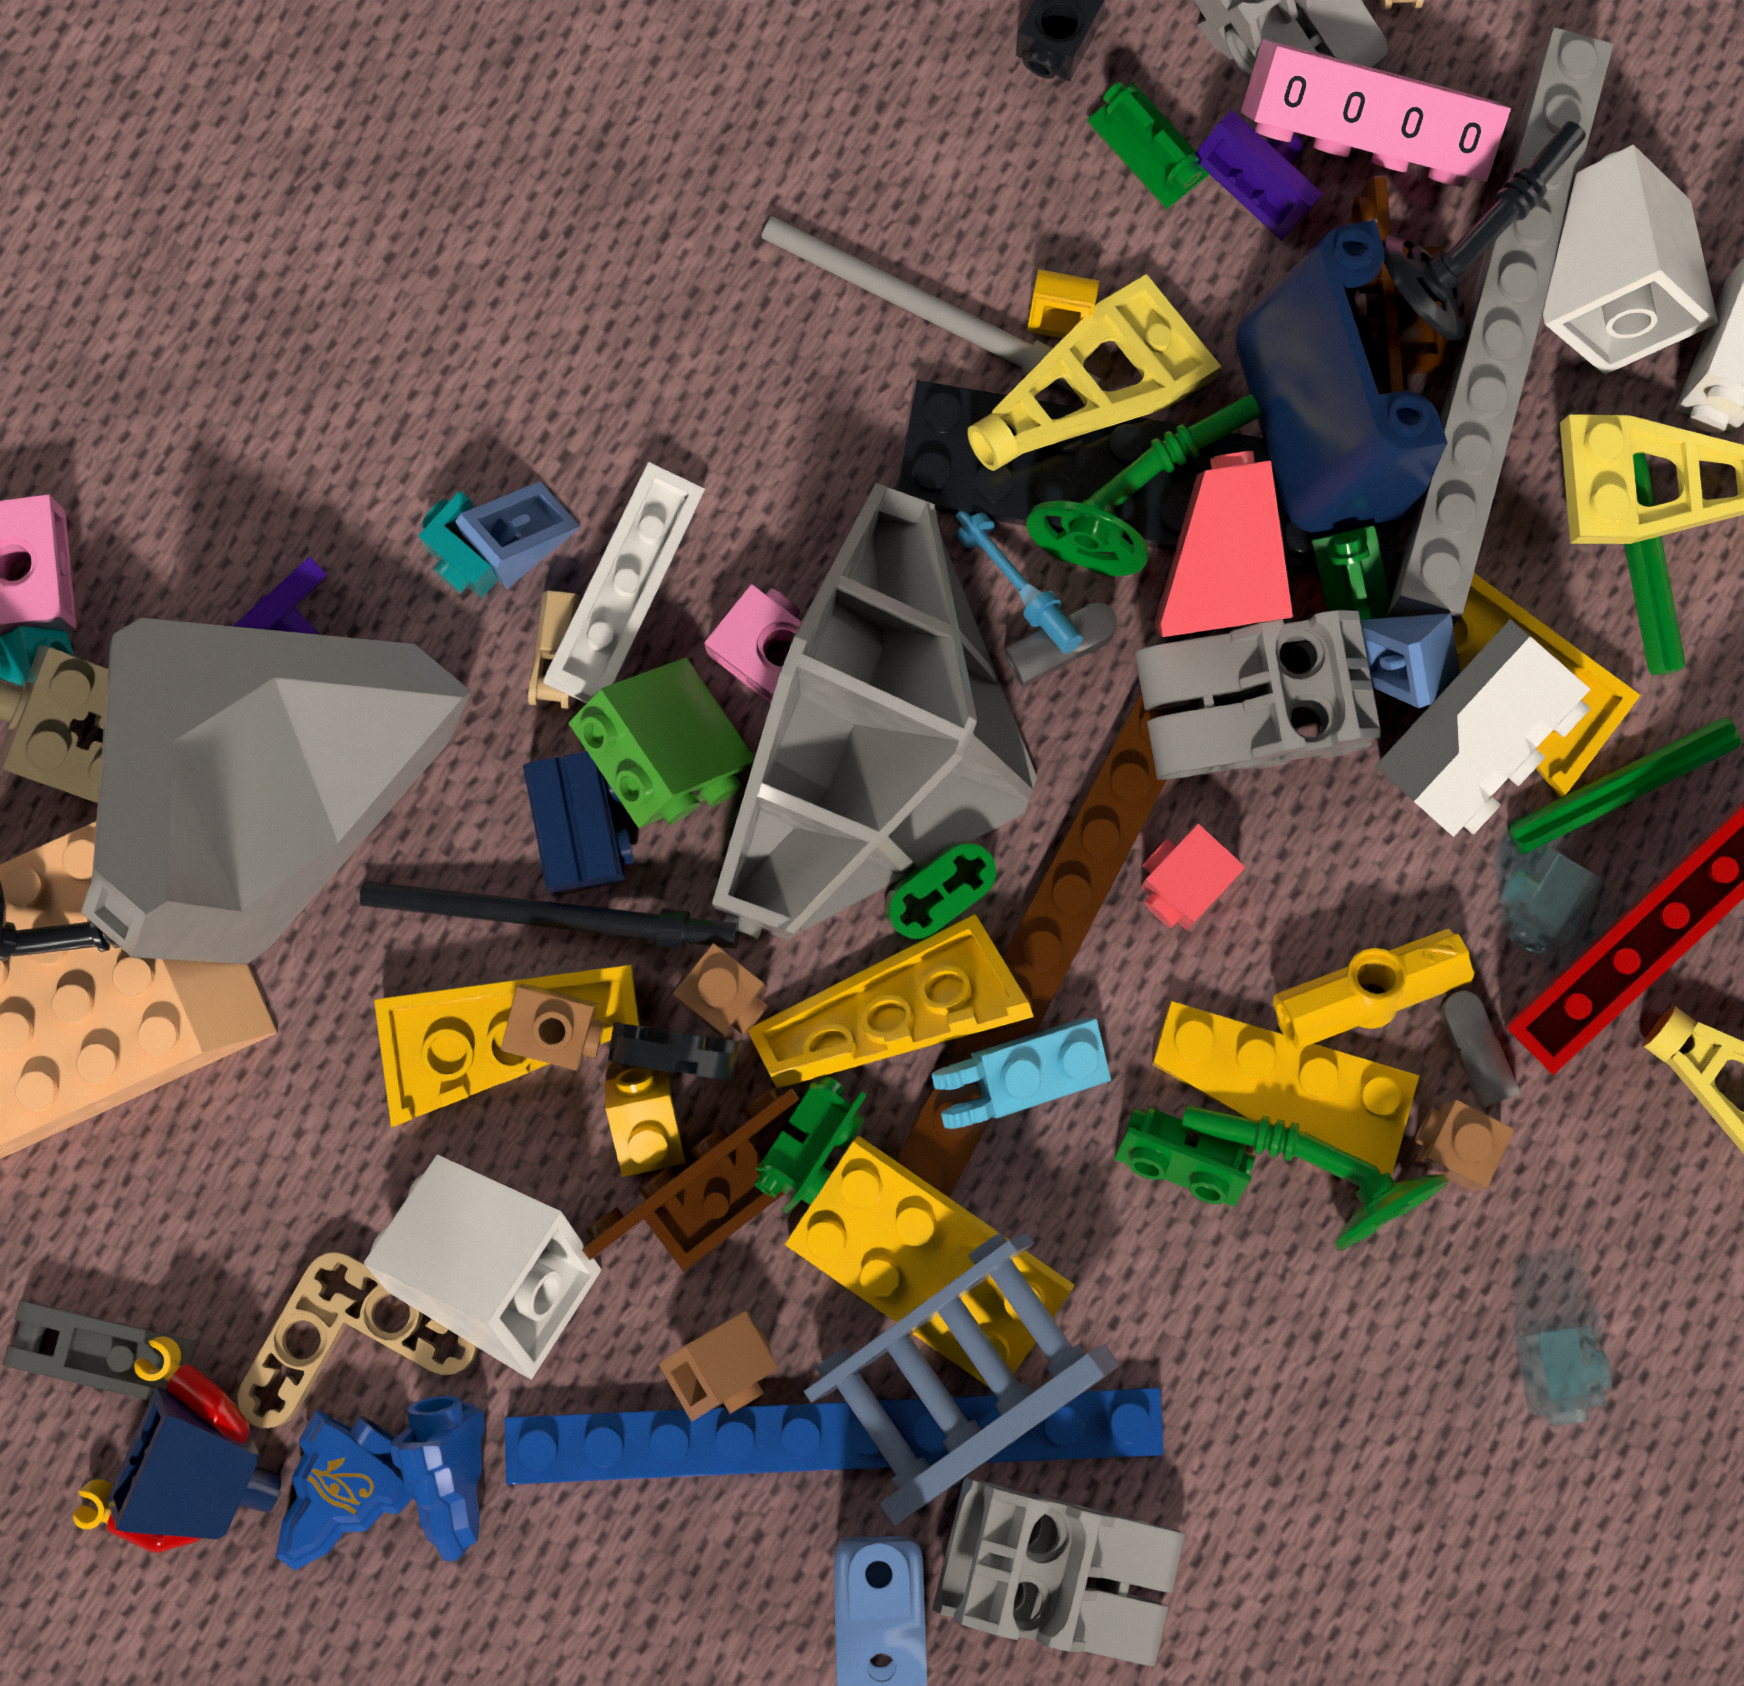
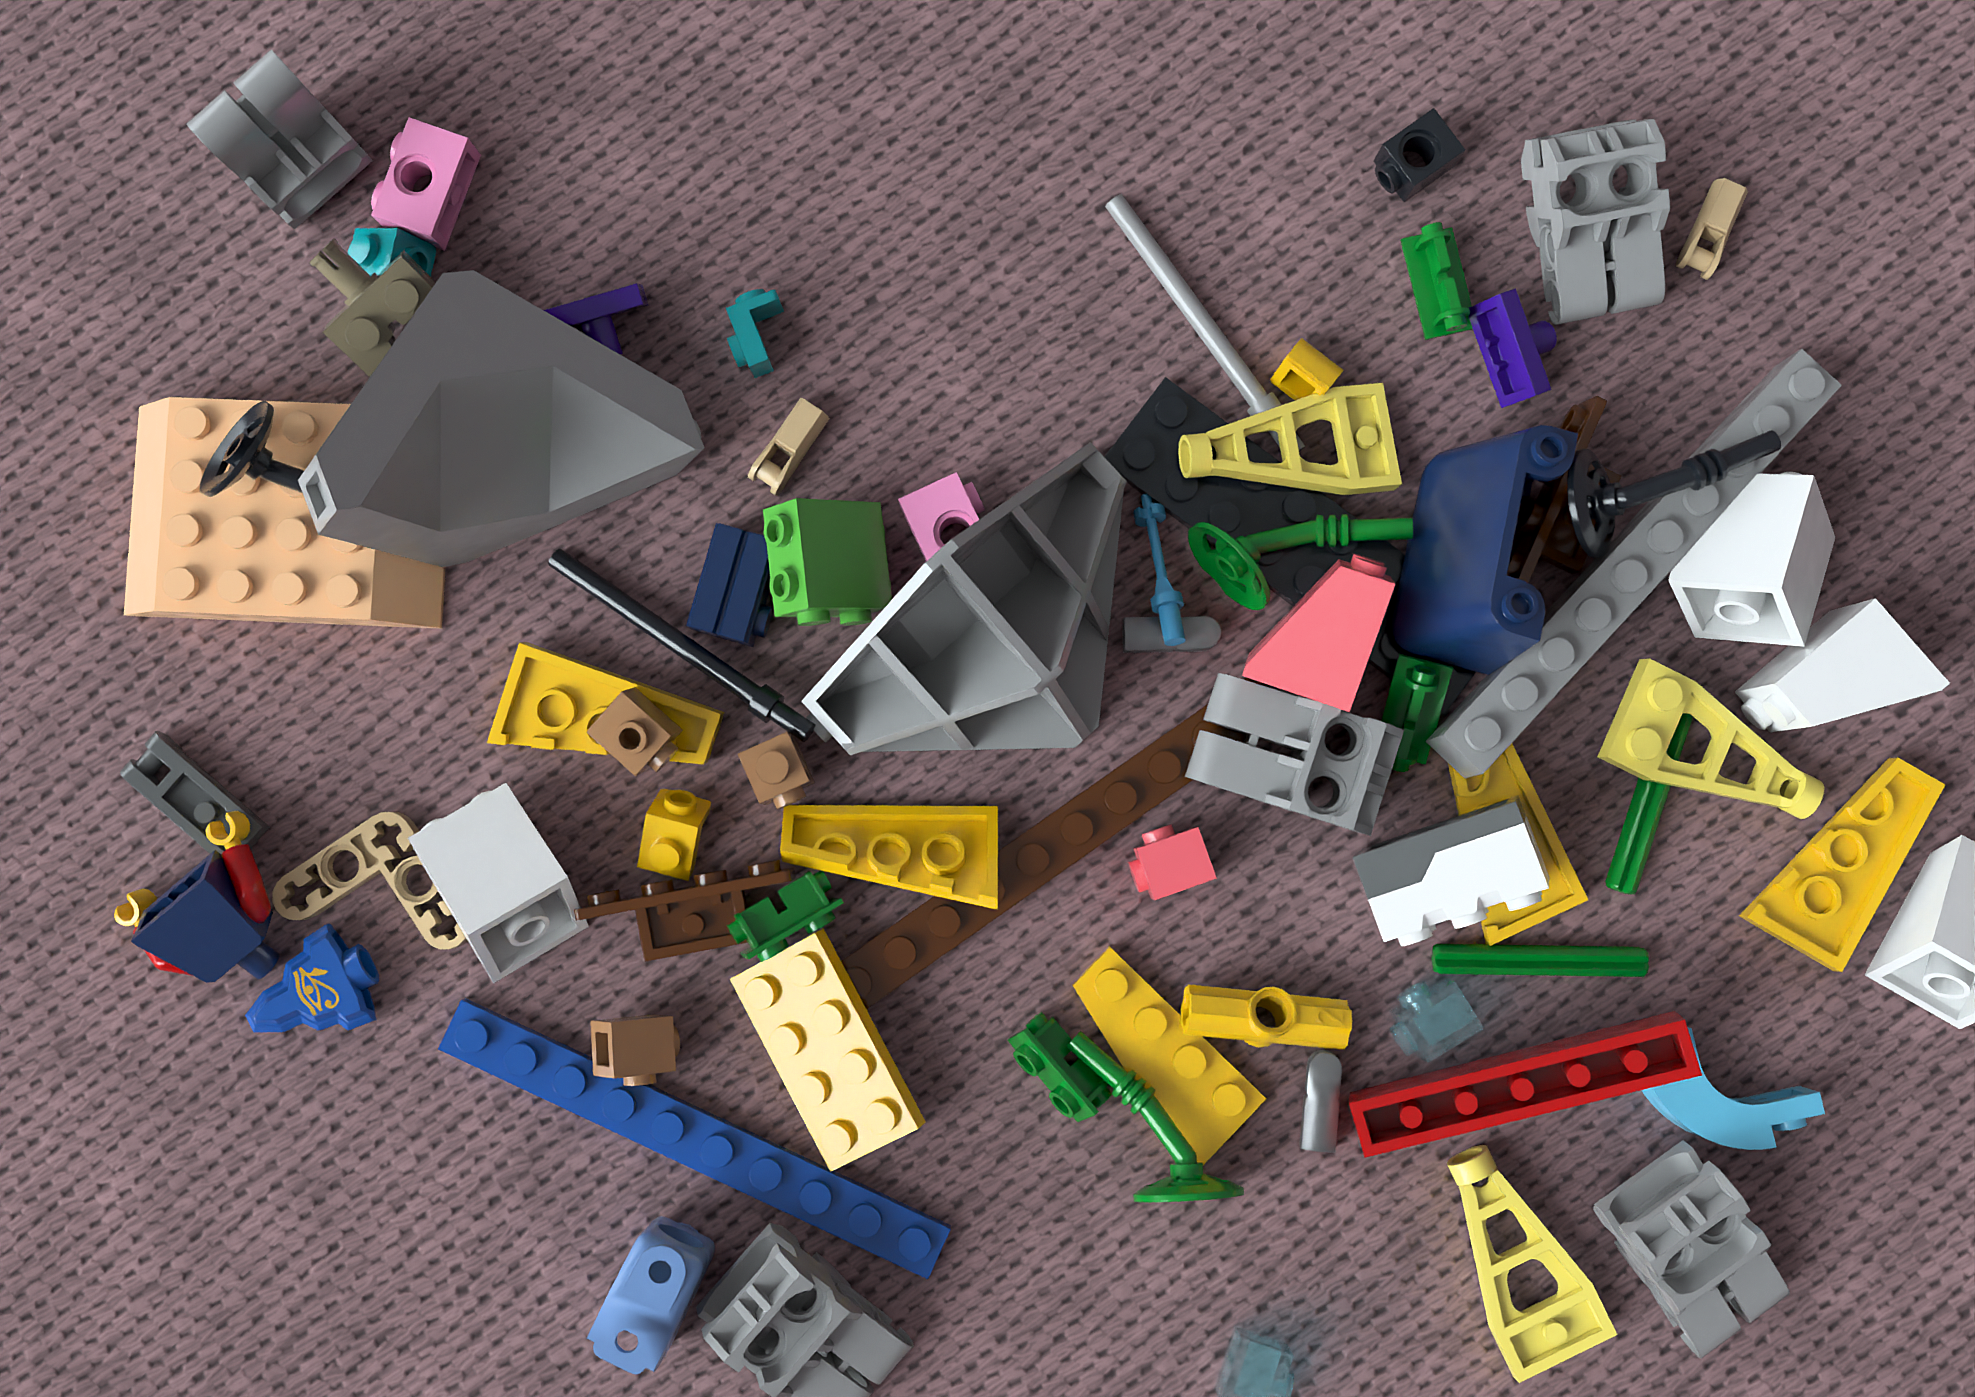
camera: 30 degrees right, 5 degrees up
blue rock [390,1396,485,1561] -> none
medium blue slope [455,481,580,589] -> none
white plate [543,462,705,703] -> none
black plate [608,1022,740,1081] -> none
sand blue fence [804,1233,1120,1526] -> none
green beam [884,841,996,939] -> none
medium azure hinge [931,1017,1111,1129] -> none
bright pink brick [1241,38,1511,187] -> none
medium blue slope [1360,613,1460,708] -> none
medium nougat brick [1415,1100,1515,1192] -> none

